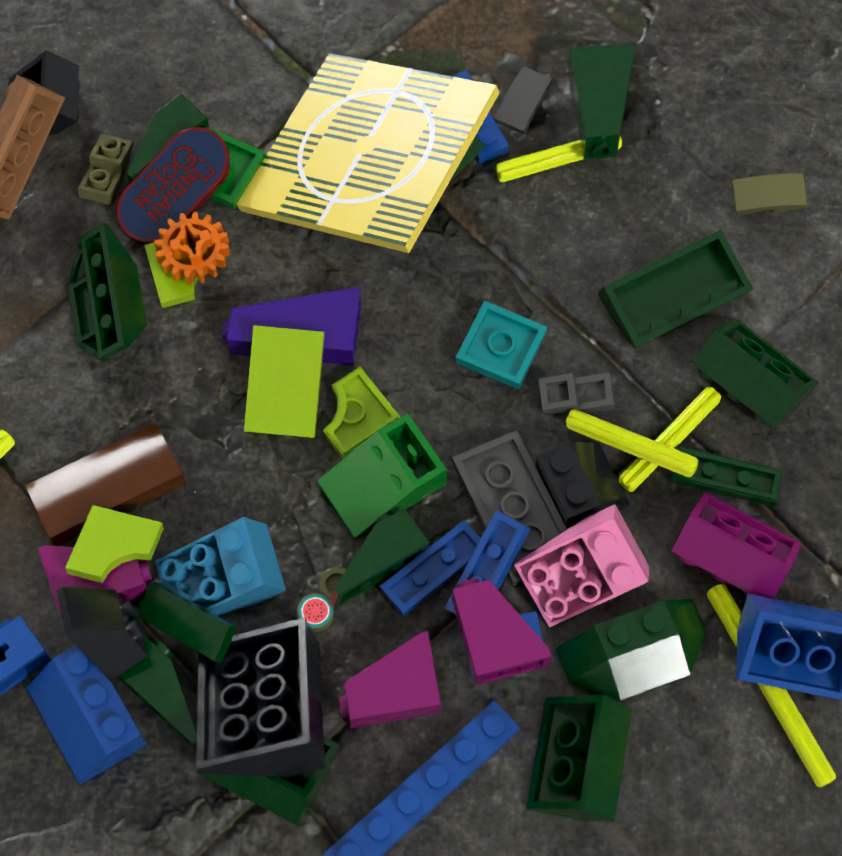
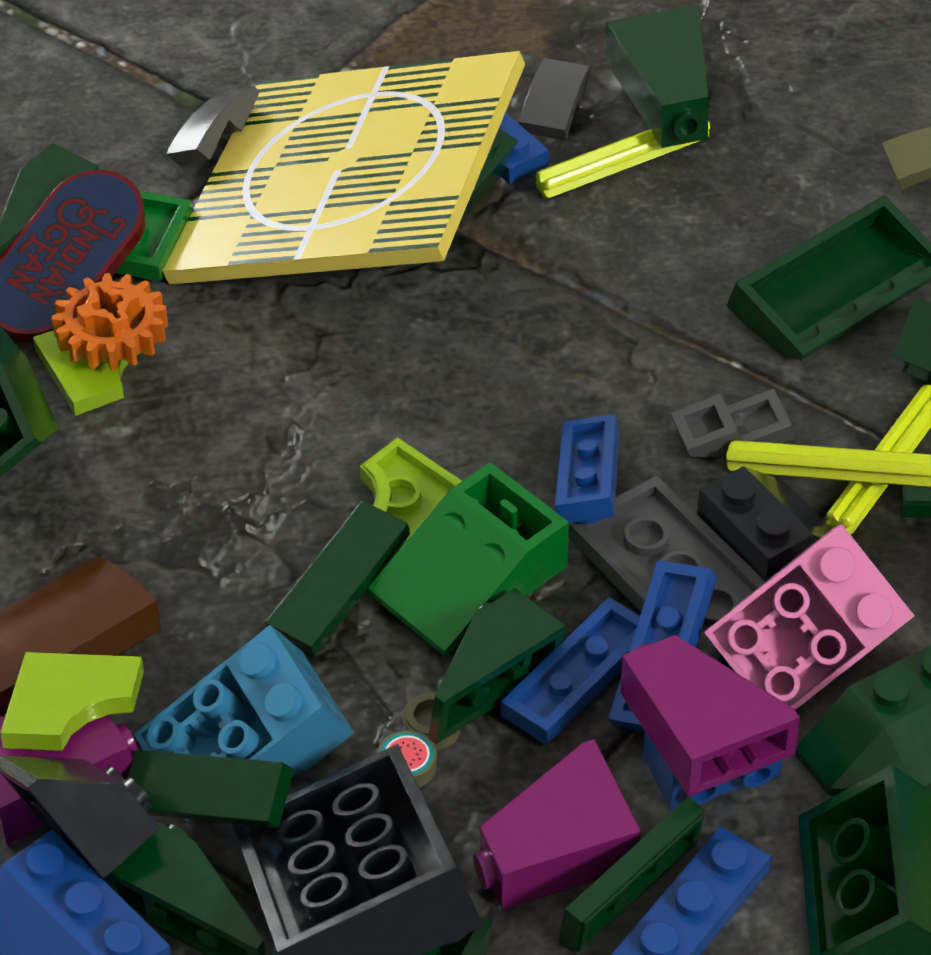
camera: 10 degrees left, 20 degrees down
dark purple slope [222,288,361,365] -> none
lime tile [244,325,325,438] -> none
teal plate [455,301,548,390] -> none
none -> dark grey slope [166,86,260,165]
none -> dark green tile [265,500,410,657]
none -> blue plate [555,414,620,524]
none -> dark green tile [559,797,705,953]

